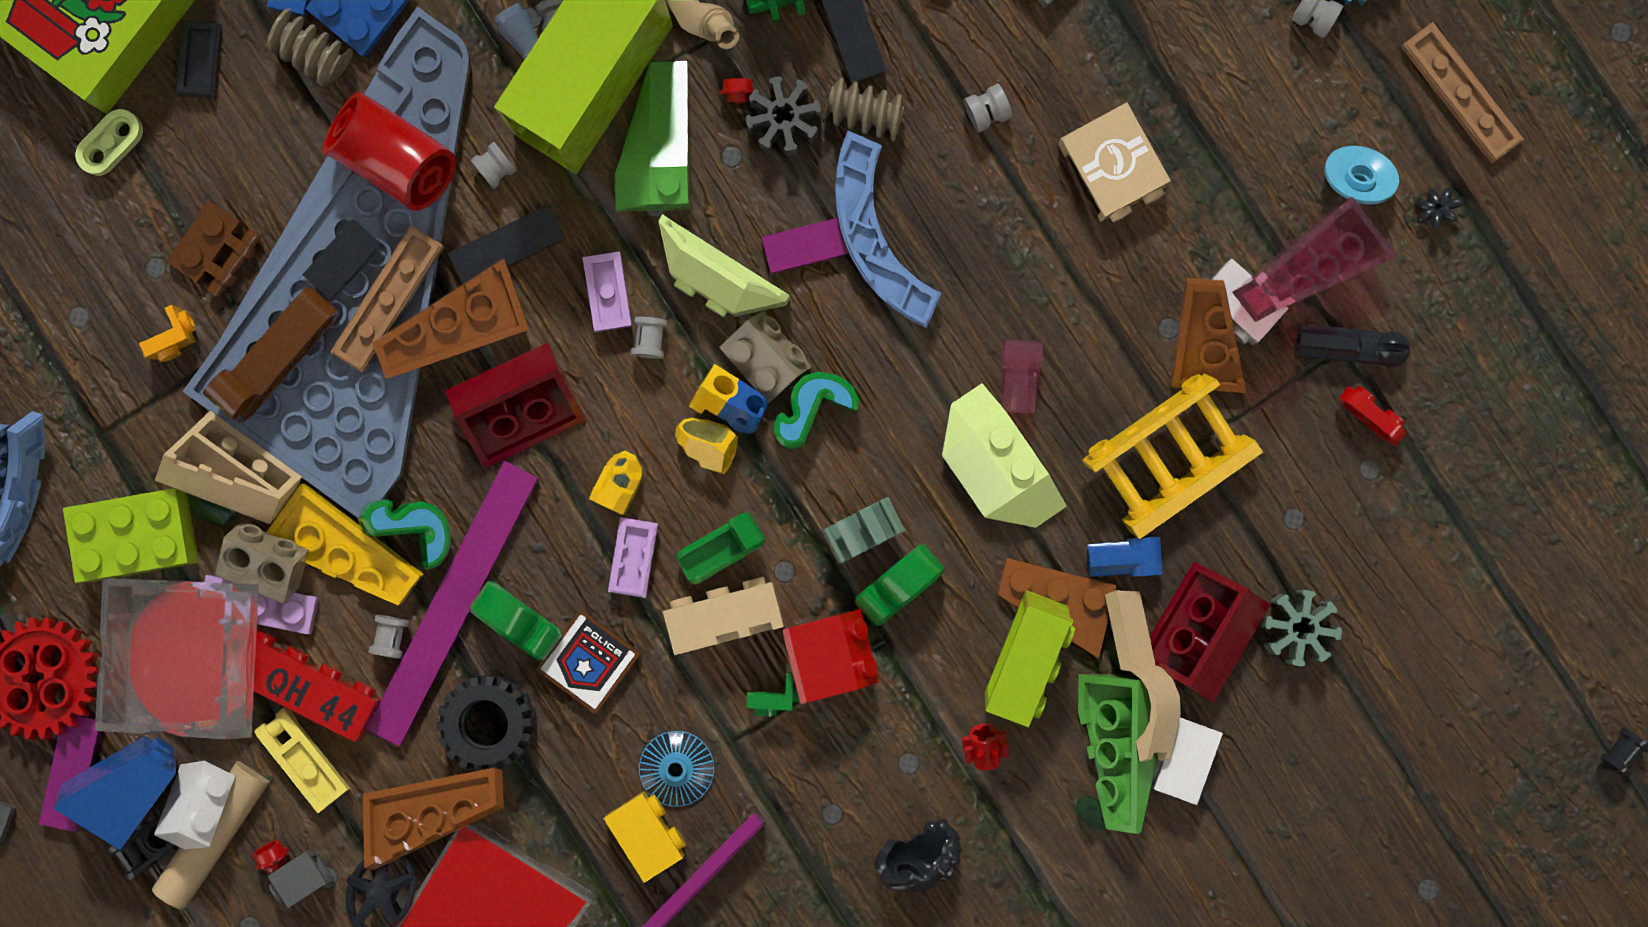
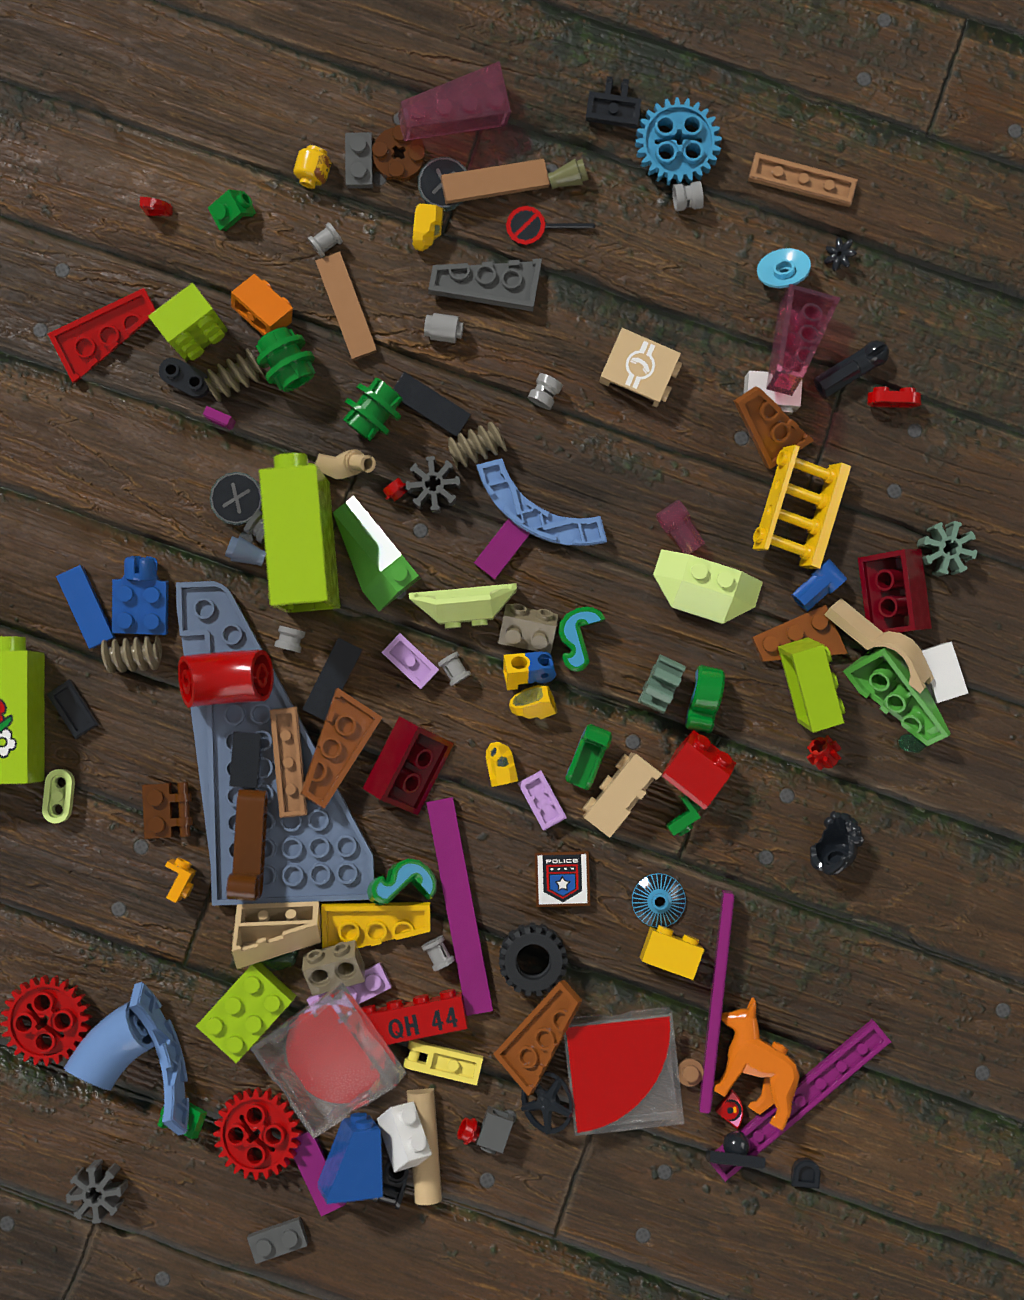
camera: 45 degrees left, 0 degrees up
green animal [469,581,562,661] -> none

